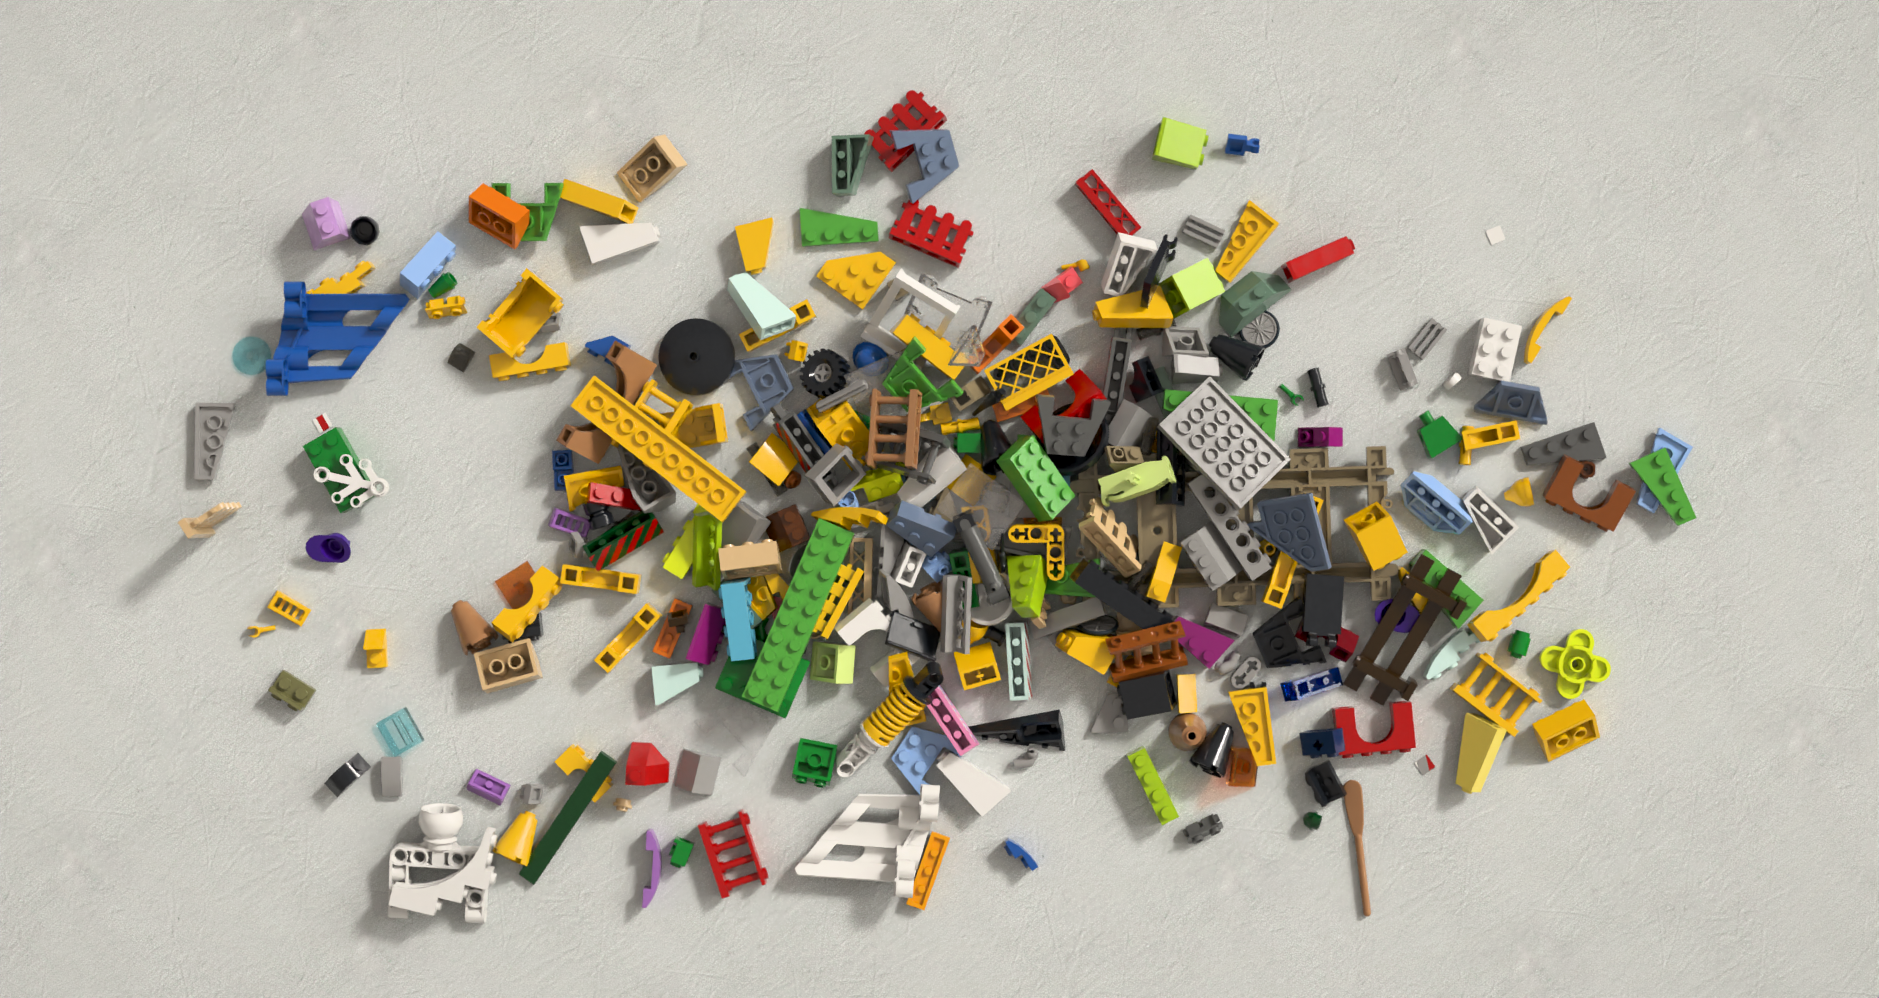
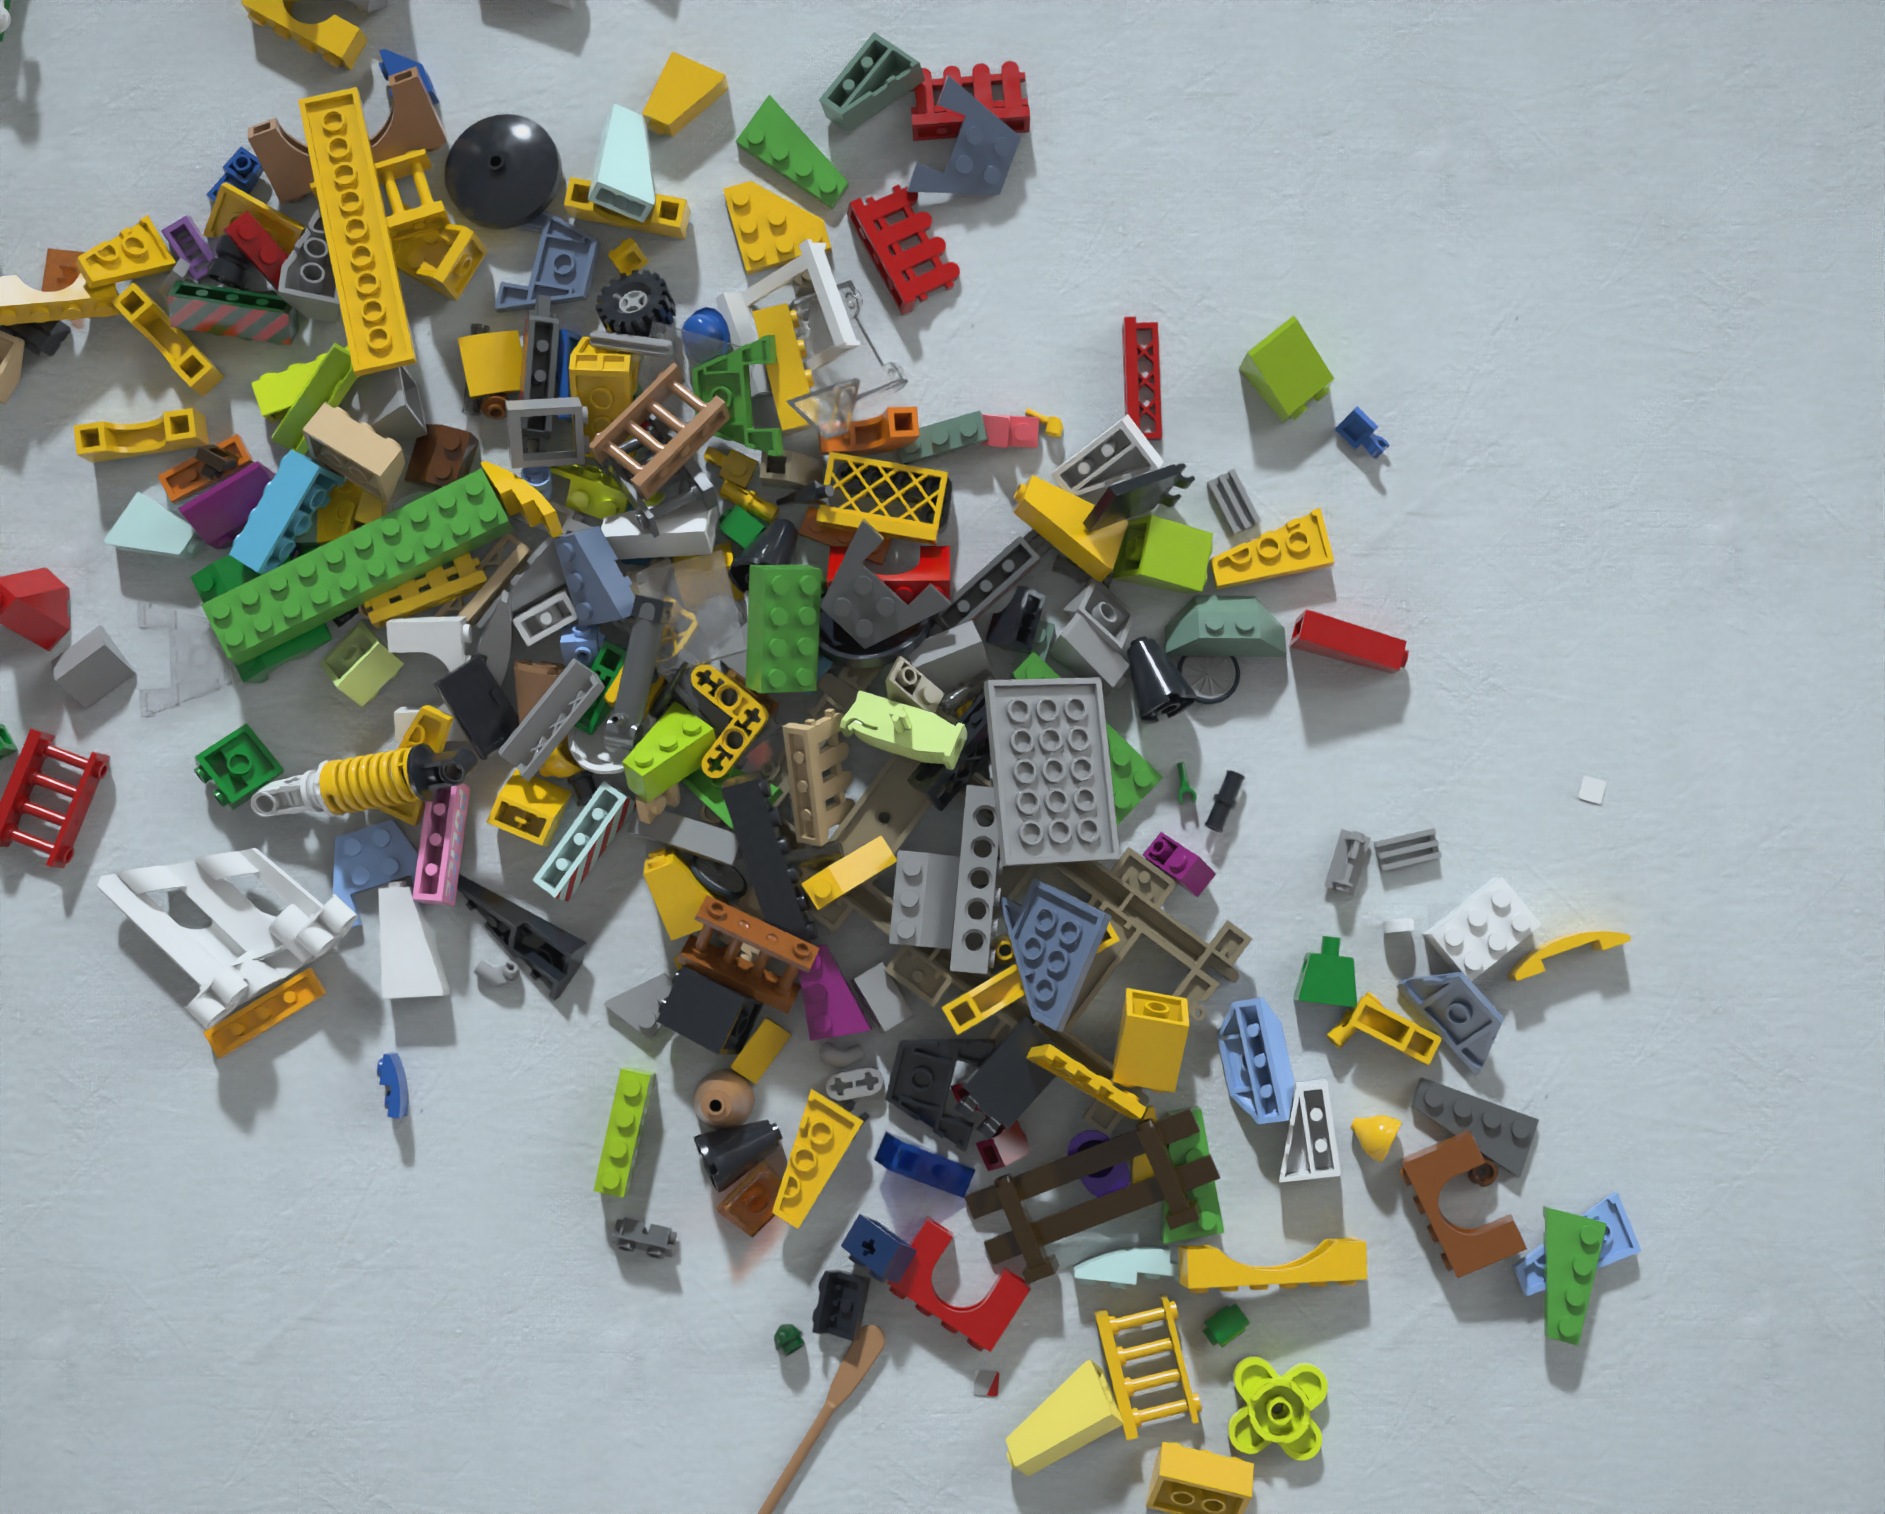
camera: 40 degrees right, 5 degrees down
none -> yellow wing [76,215,176,289]
none -> yellow wing [1026,1044,1146,1119]

